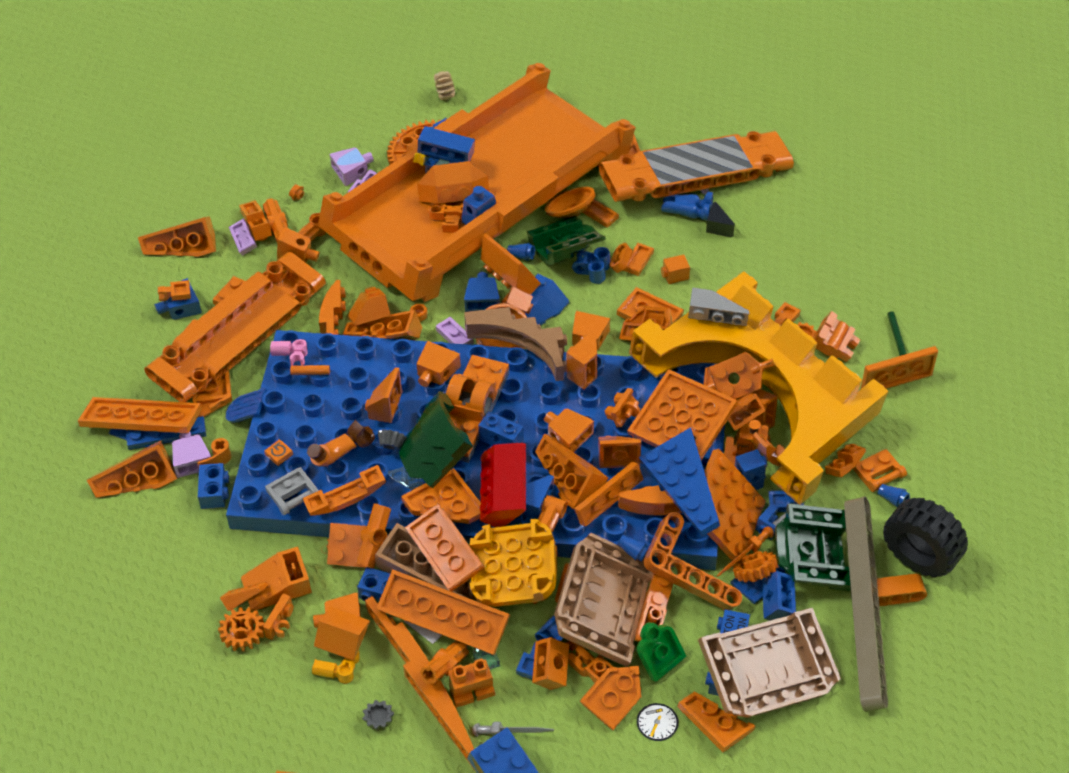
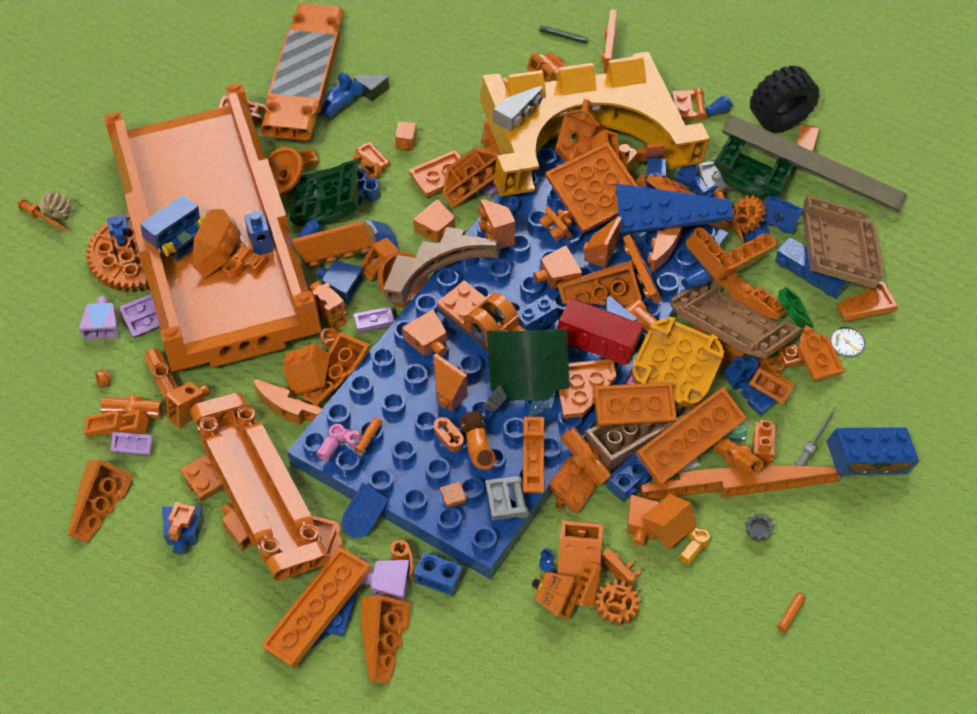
camera: 65 degrees left, 5 degrees up
none -> orange sword [17,199,68,232]
none -> orange hips [309,281,347,330]
none -> orange beam [434,417,464,452]
none -> orange torso [532,572,584,620]
none -> blue arm [539,549,557,574]

